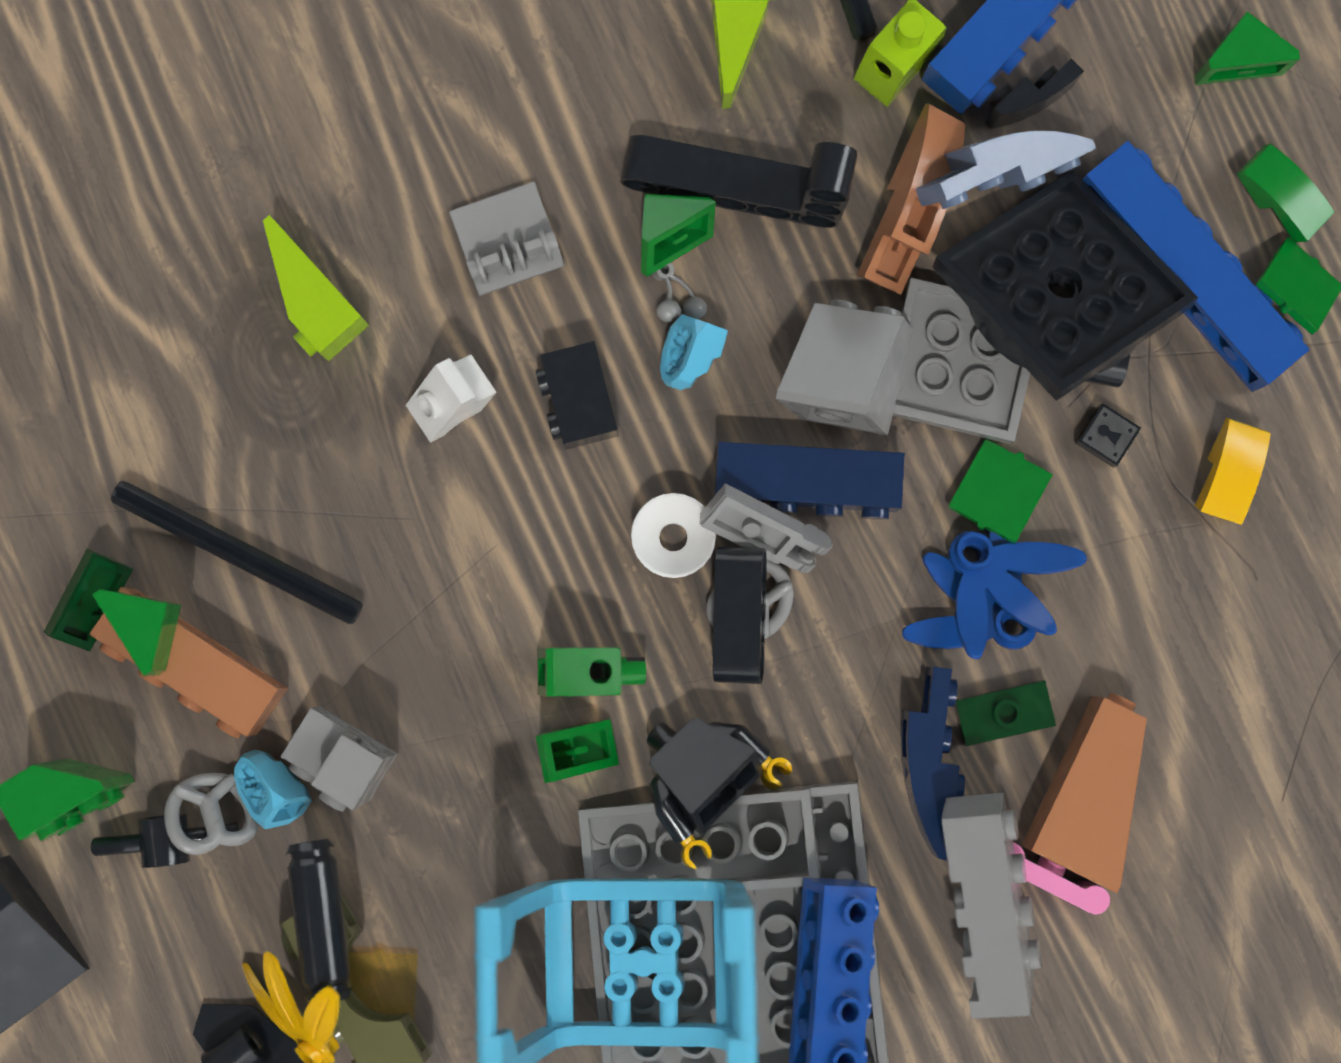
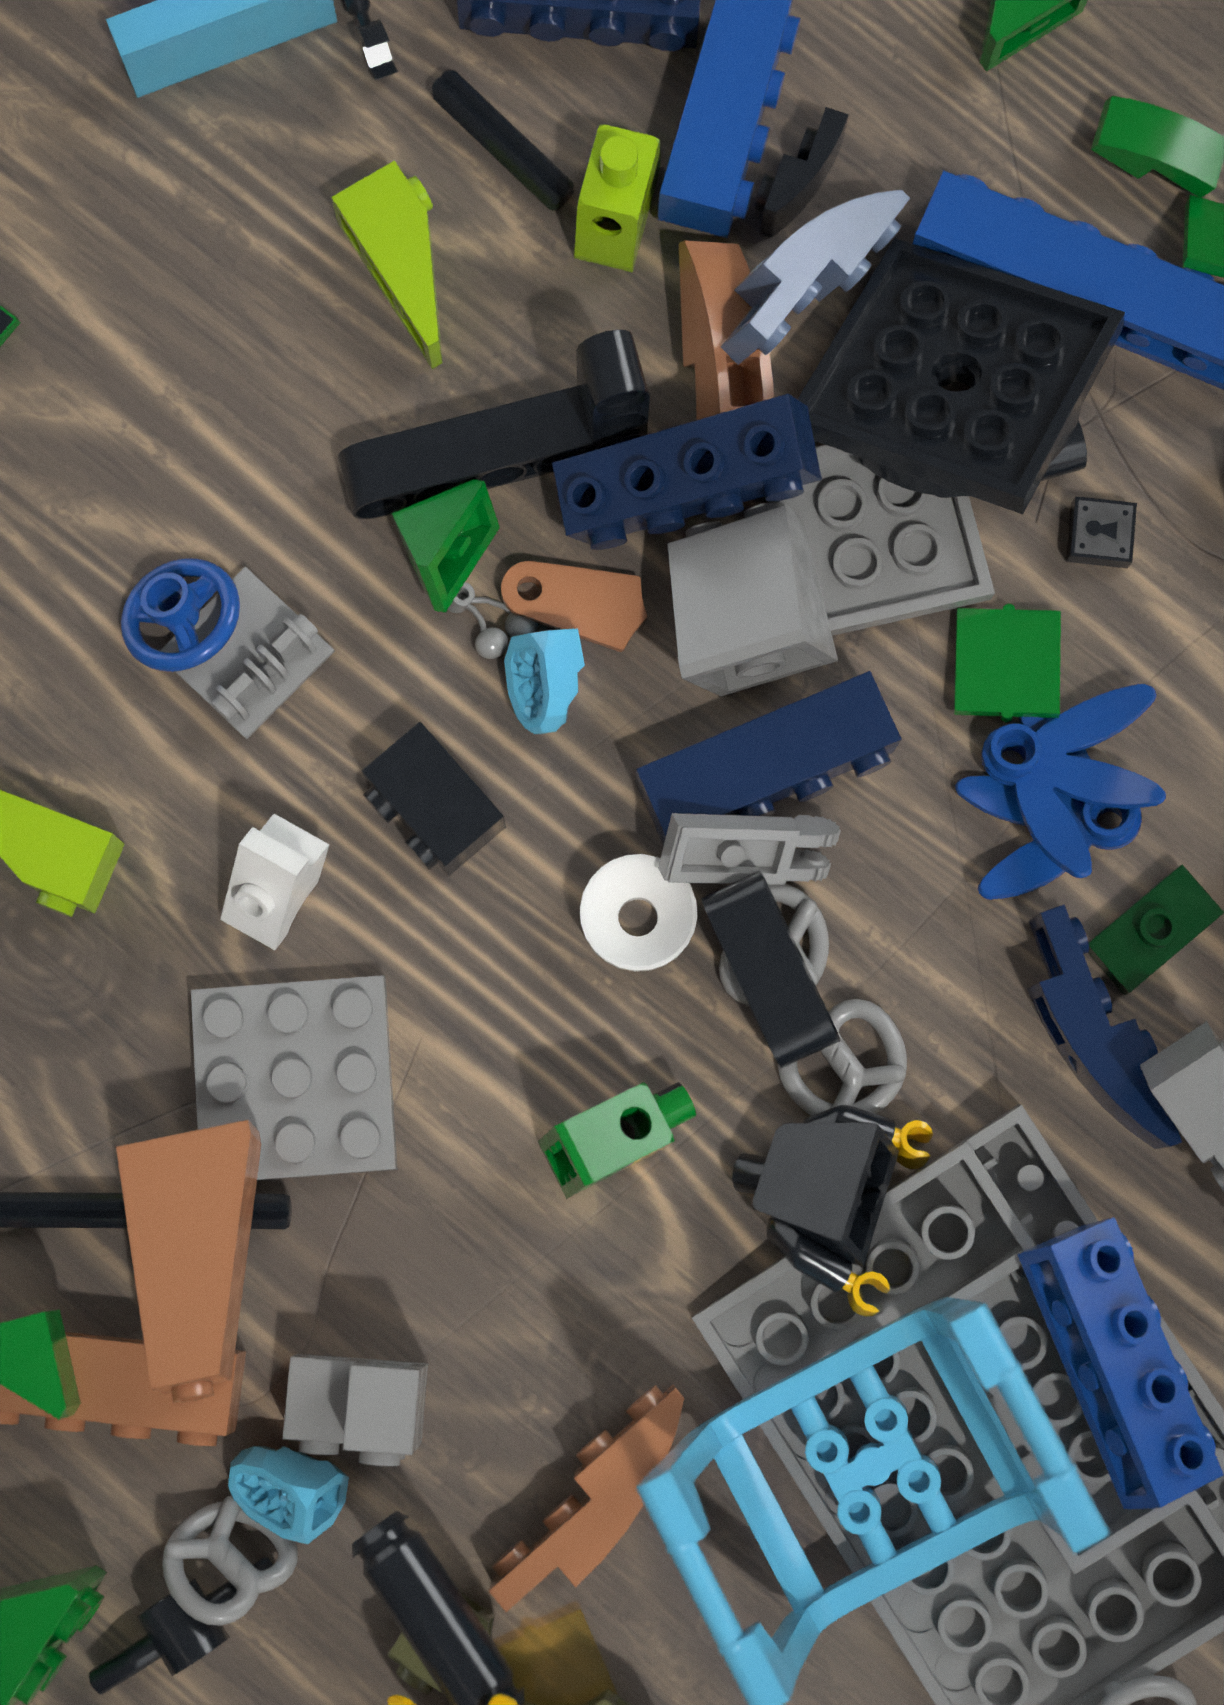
camera: 25 degrees left, 5 degrees down
green slope [535,719,619,783] -> none
none -> nougat slope [116,1120,262,1403]
none -> blue piece [121,558,240,672]
none -> light grey plate [191,975,398,1181]
none -> nougat slope [489,1384,684,1612]
none -> nougat piece [501,561,647,652]
none -> dark blue brick [552,394,822,550]
none -> light grey piece [778,999,907,1116]

